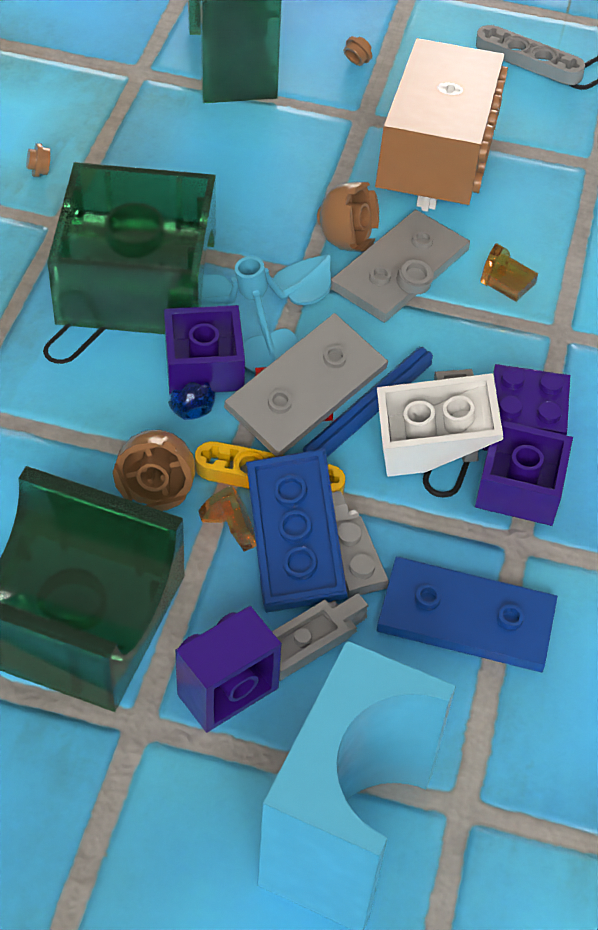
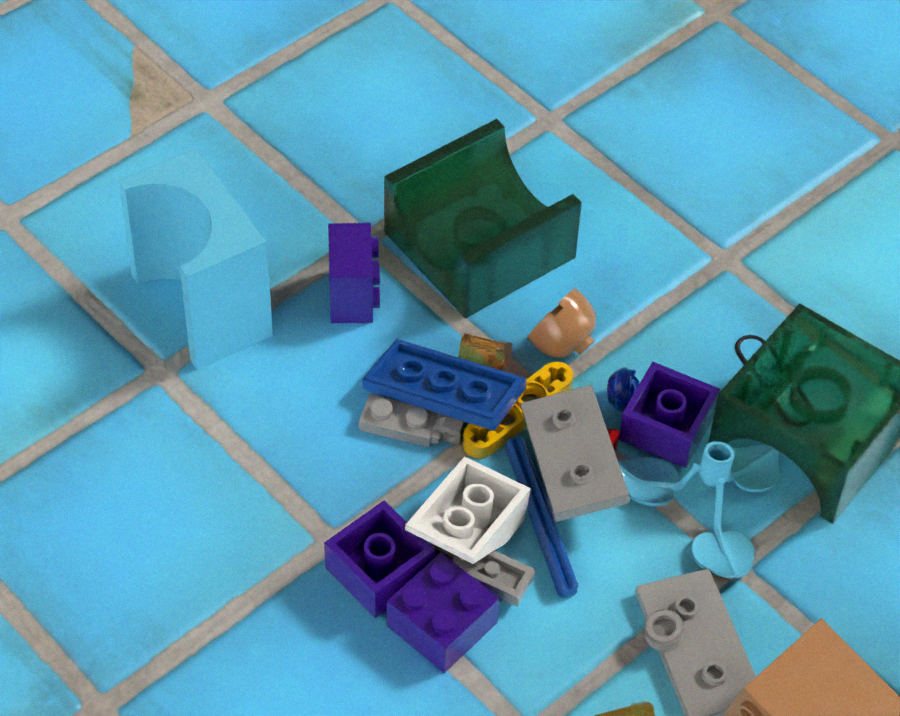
camera: 125 degrees right, 0 degrees up
light grey hinge [272,593,368,681] -> none
medium nougat cylinder [317,182,379,252] -> none
blue plate [376,556,558,673] -> none

